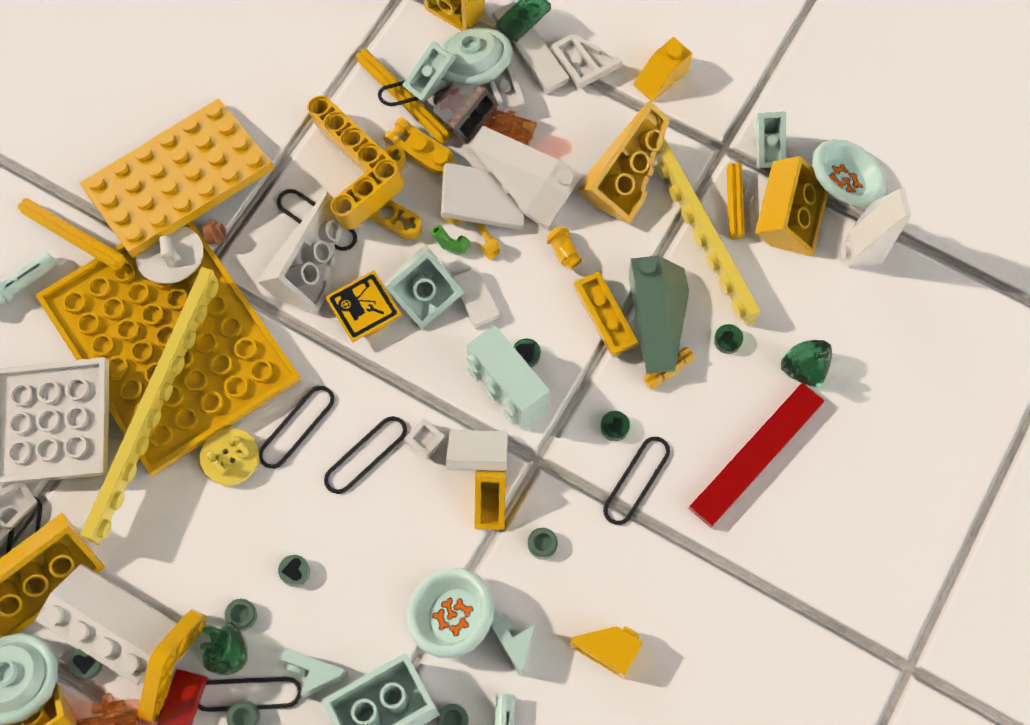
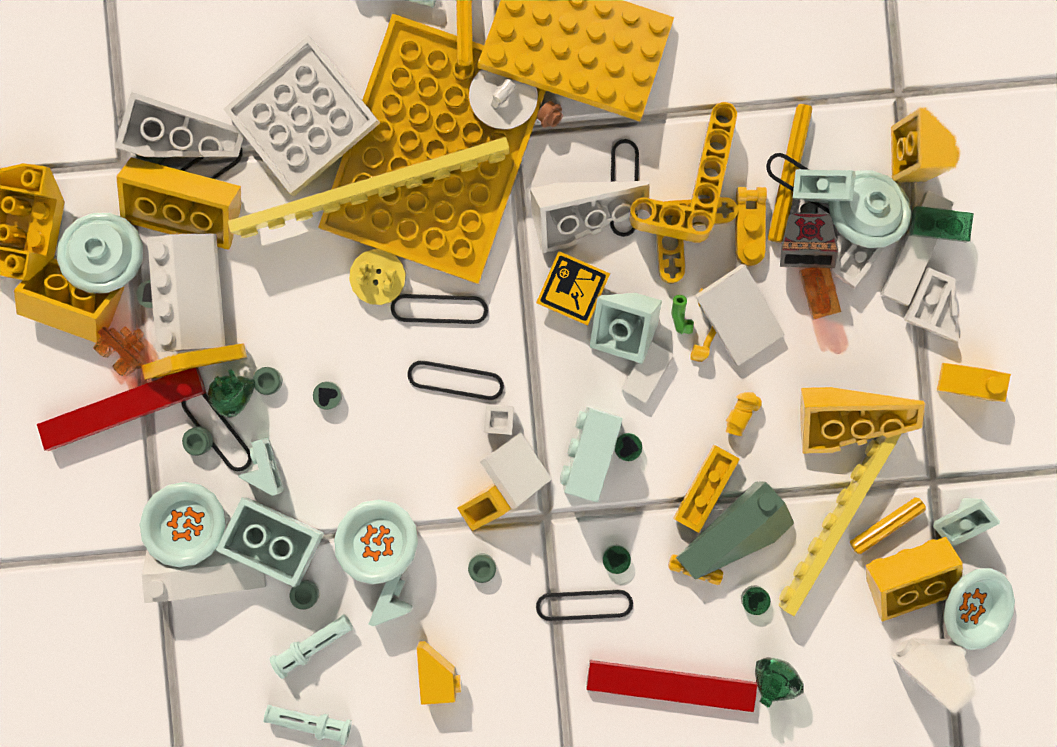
camera: 55 degrees right, 20 degrees up
white wedge [468,126,582,229] -> none

